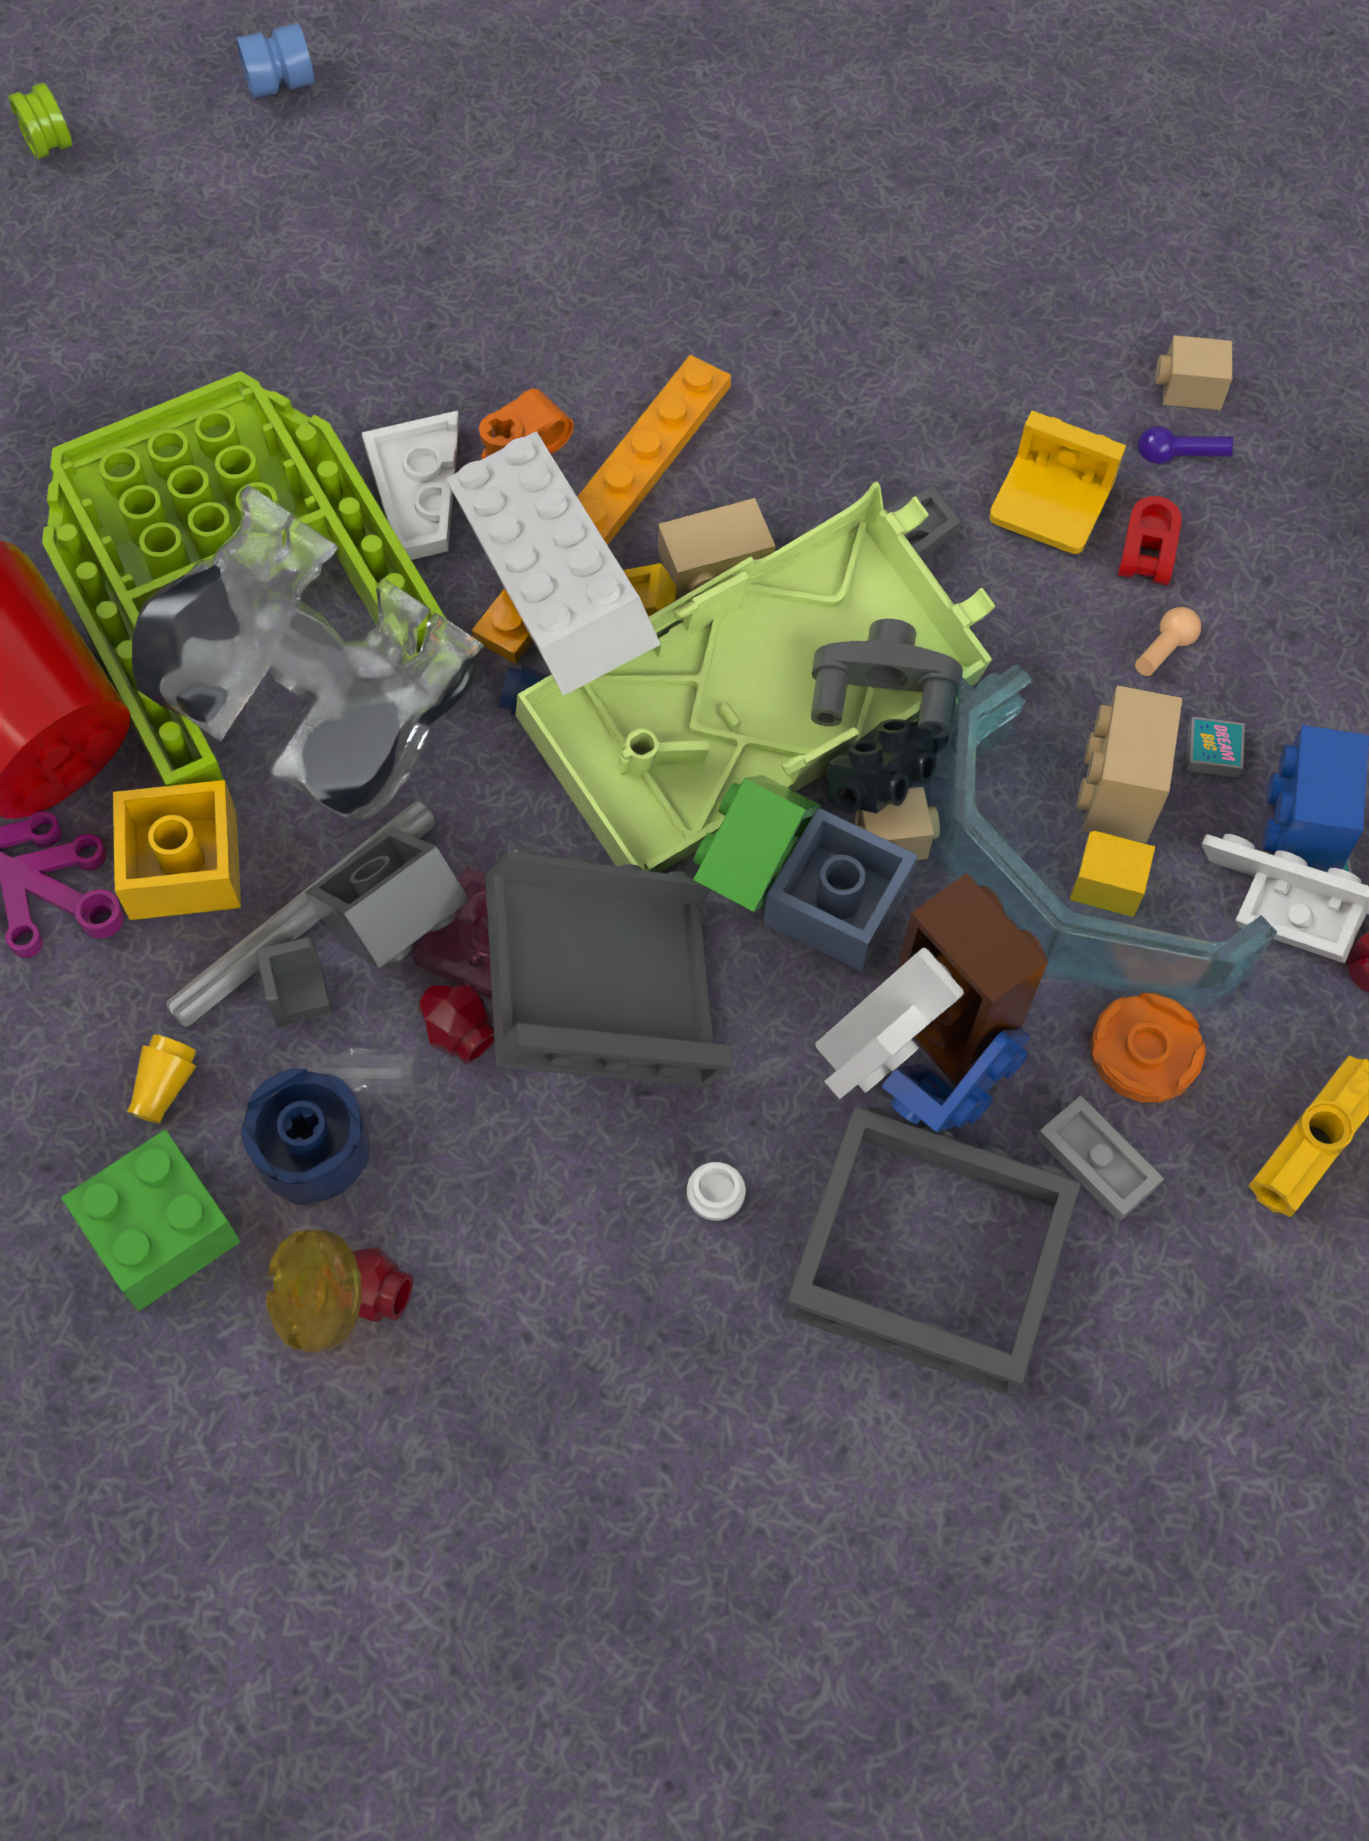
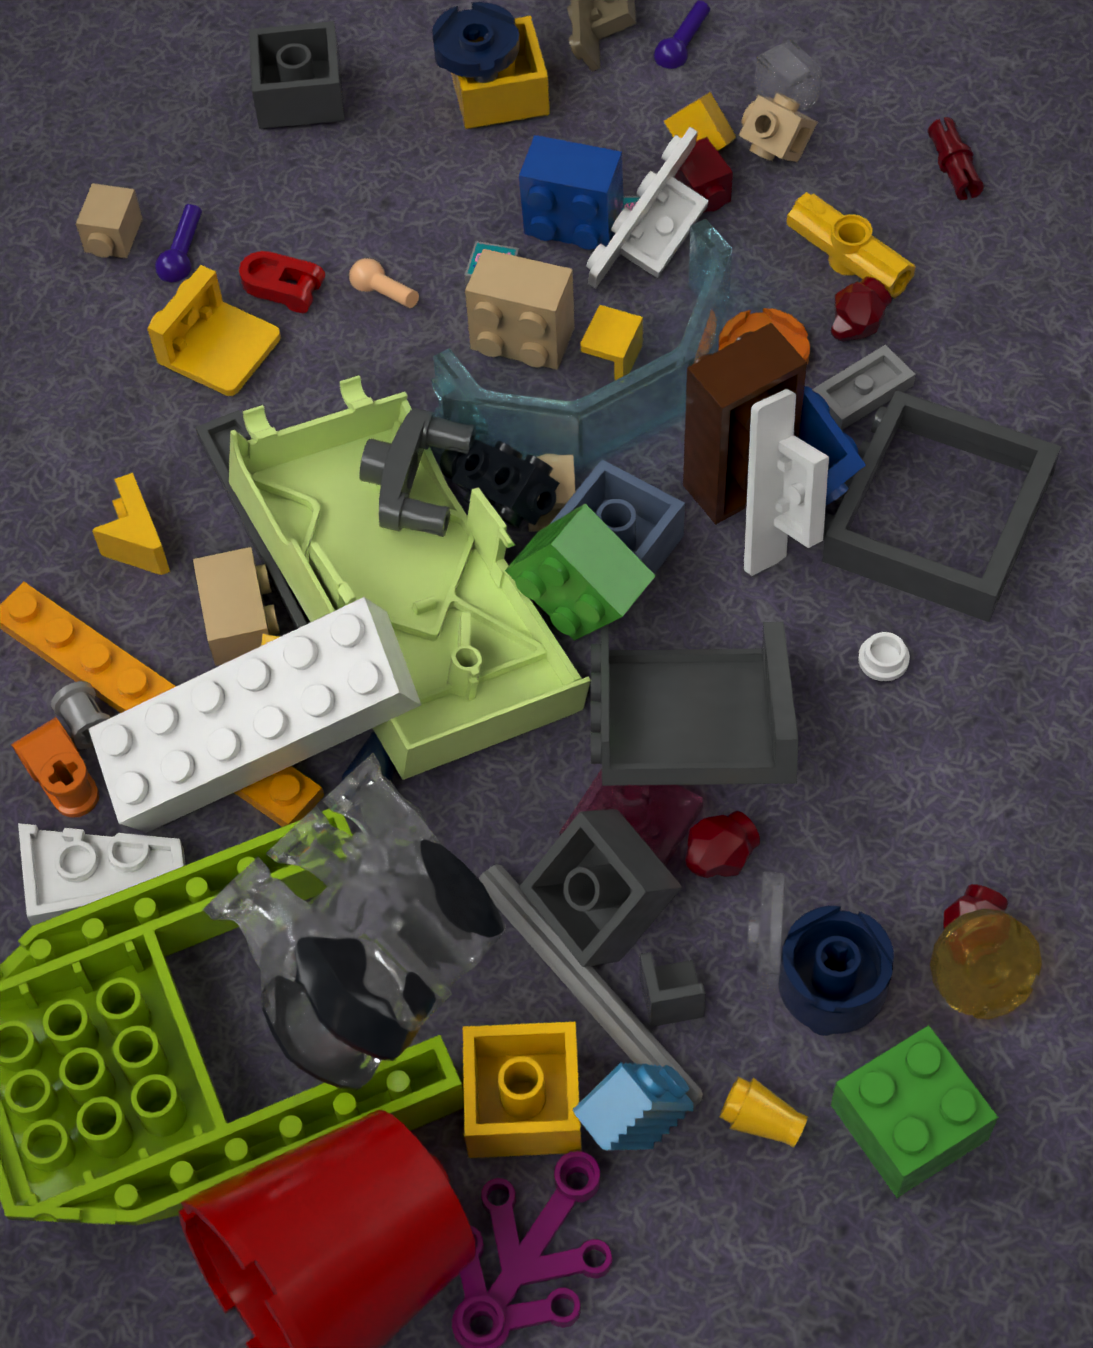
camera: 80 degrees left, 5 degrees down
none -> light grey bush [51,681,111,749]
none -> yellow slope [92,473,170,575]
none -> dark azure brick [573,1062,693,1150]
none -> dark red rock [830,276,892,342]

